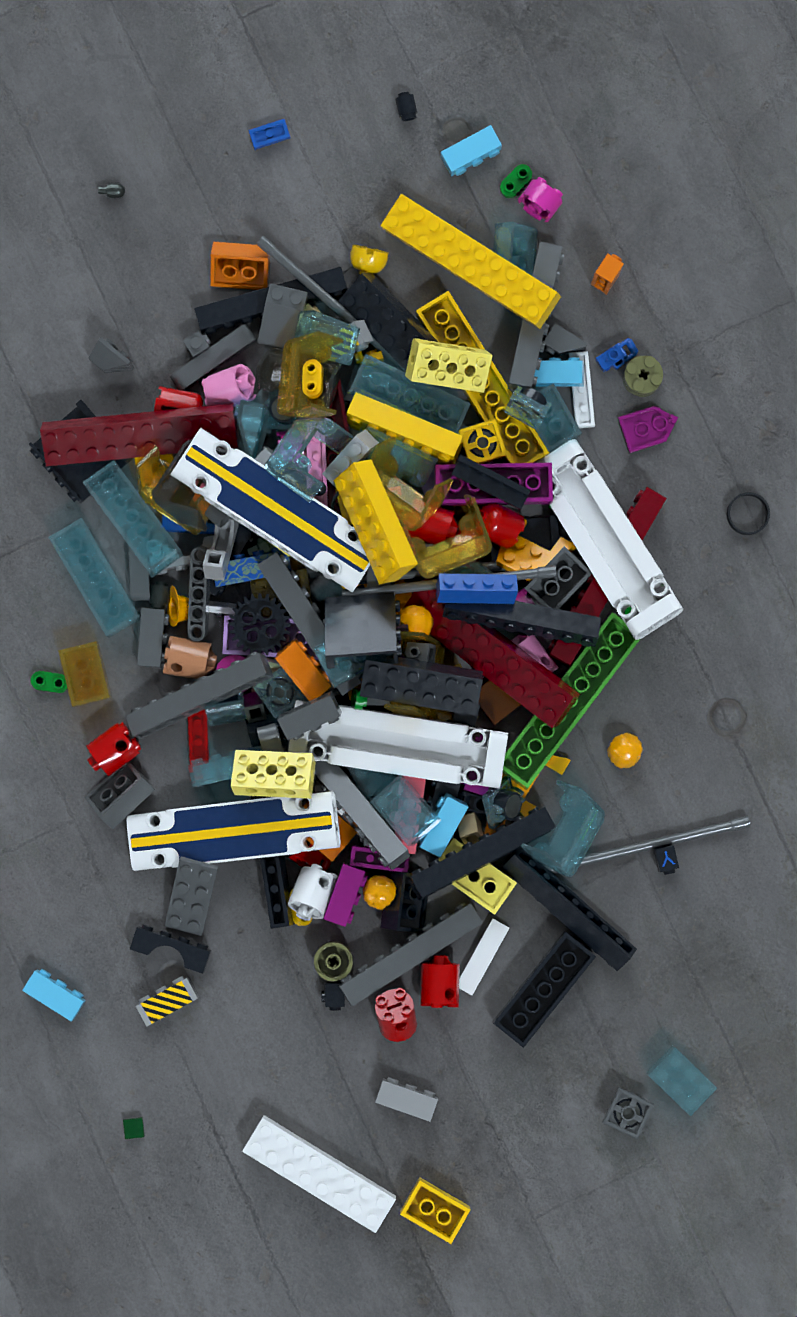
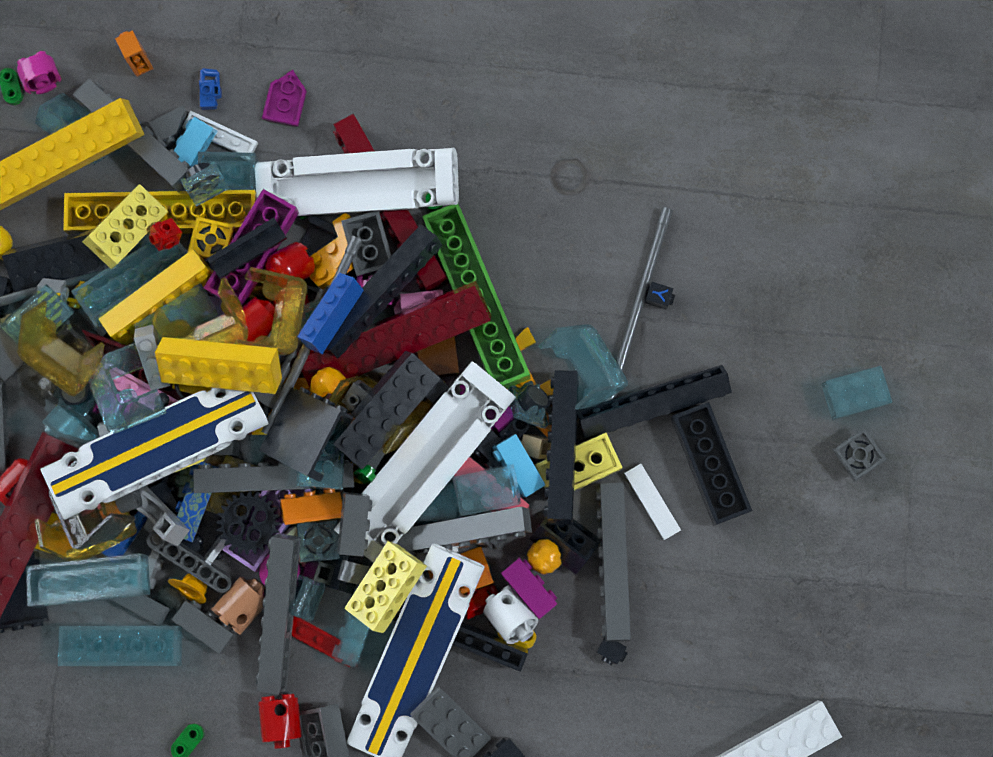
camera: 60 degrees left, 5 degrees down
clear yellow brick [58,641,112,707] -> none
bright pink cylinder [202,364,257,407] -> none
yellow plate [302,359,323,399] -> none
olive brick [314,941,353,981] -> none
magenta brick [350,846,409,873] -> none
red cylinder [375,988,417,1042] -> none
light grey brick [375,1077,438,1122] -> none
yellow brick [400,1177,471,1244] -> none
red cylinder [421,955,460,1008] -> none
light orange hair [607,733,643,768] -> none
olive brick [623,355,663,397] -> none
black tyre [727,492,770,535] -> none
none -> red brick [149,218,182,251]

